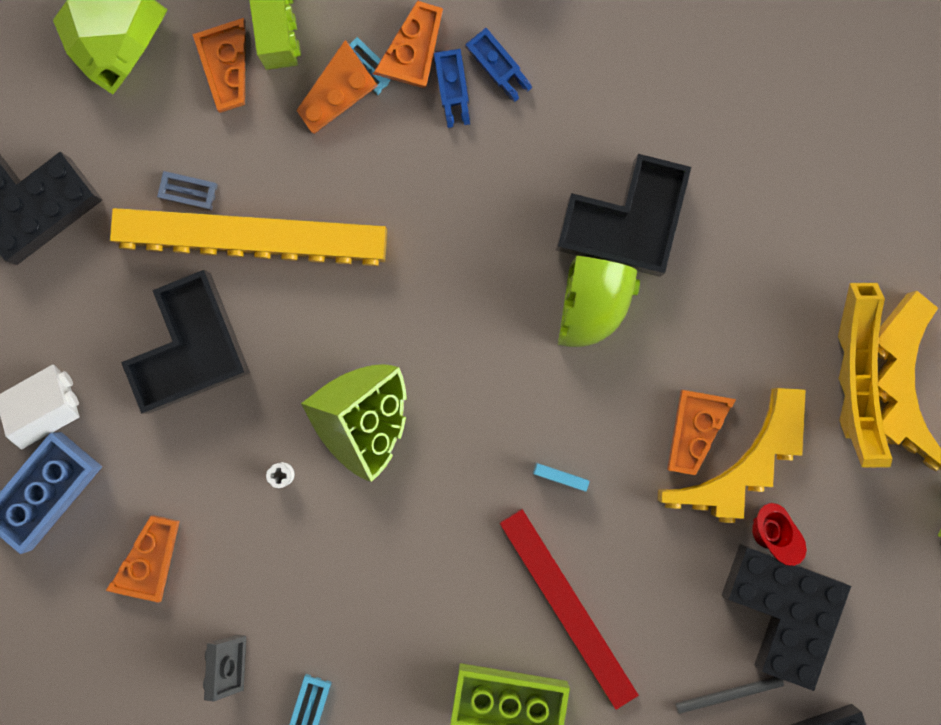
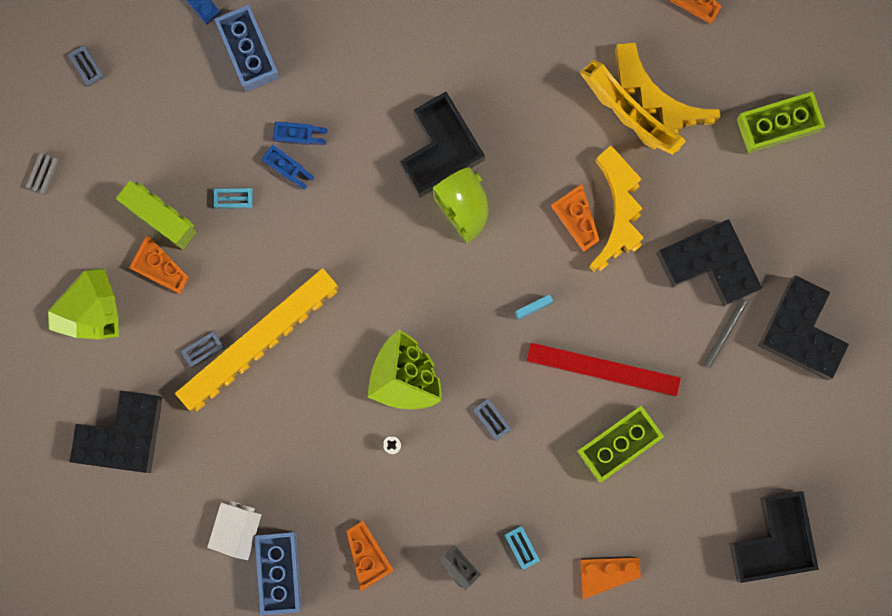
camera: 40 degrees left, 5 degrees down
black piece [121,270,250,414] -> none
orange wing [296,40,378,134] -> none
orange wing [373,1,443,88] -> none
red piece [752,503,807,566] -> none
none -> sand blue tile [473,399,512,441]

